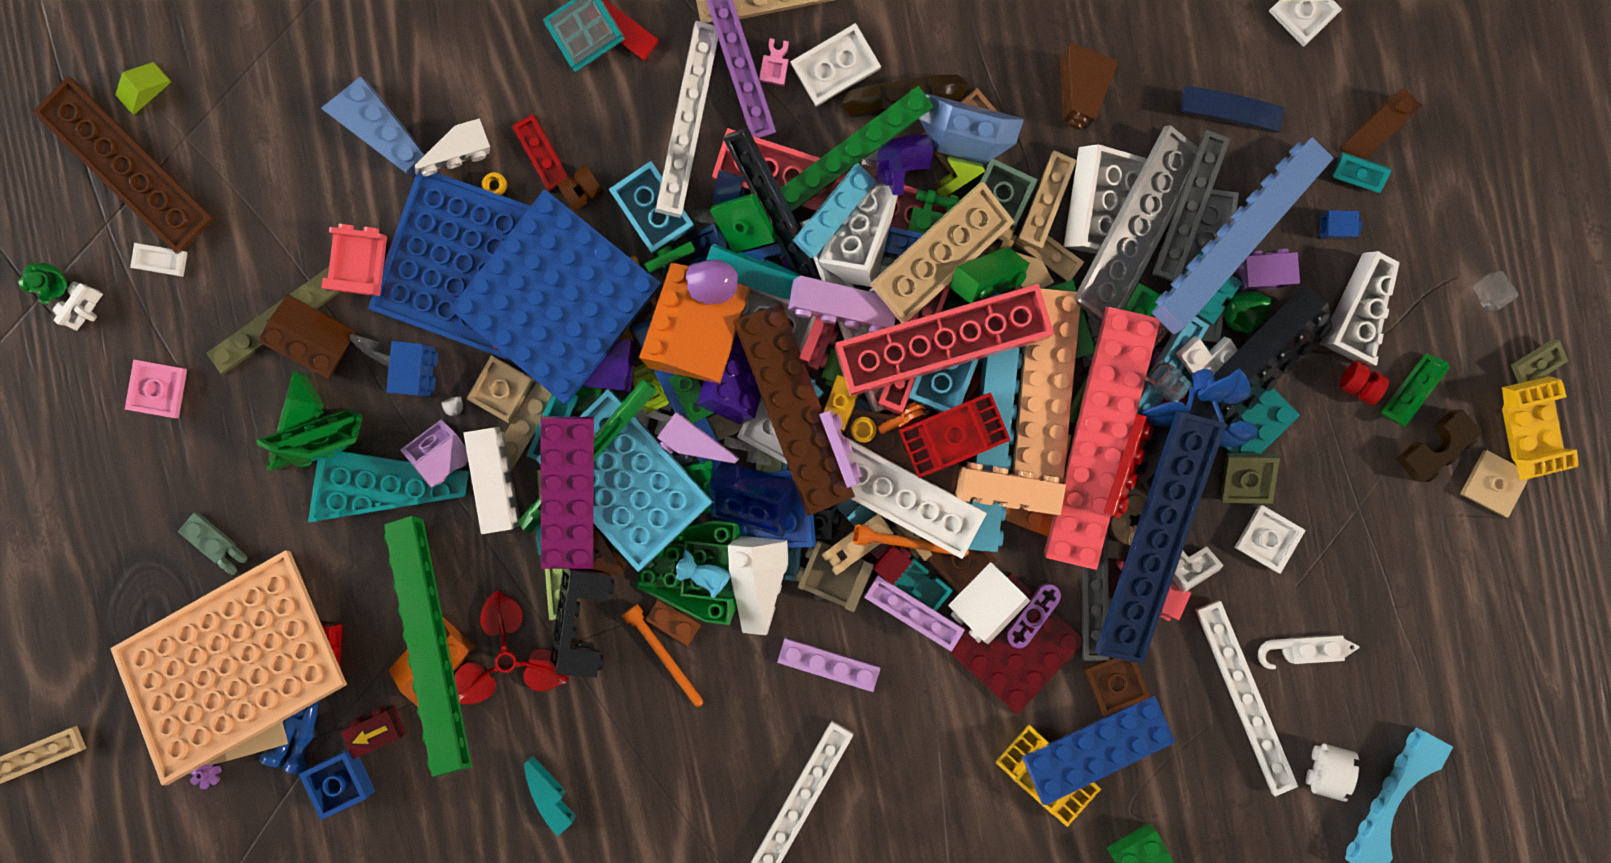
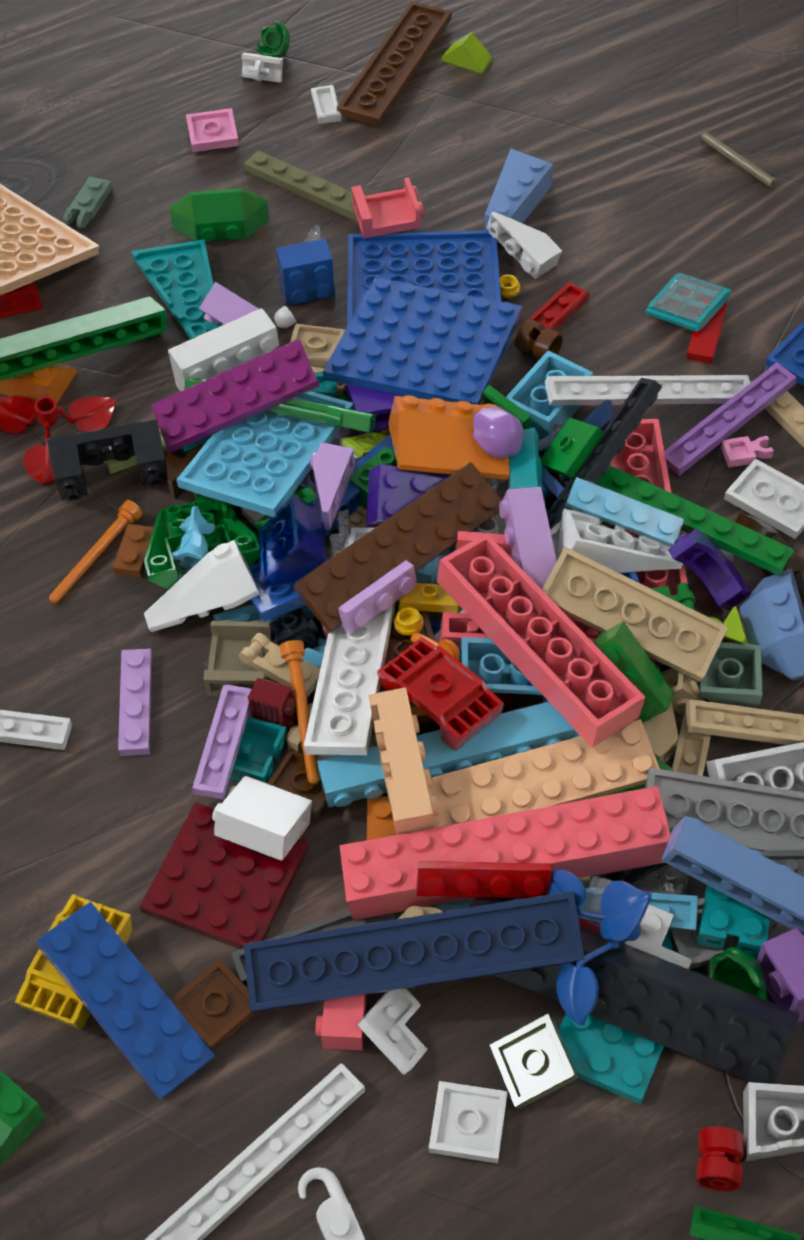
camera: 70 degrees right, 35 degrees down
green wedge [256,408,362,467] -> none
reddish brown slope [257,294,357,379] -> none
medium lavender beam [1006,583,1061,648] -> none

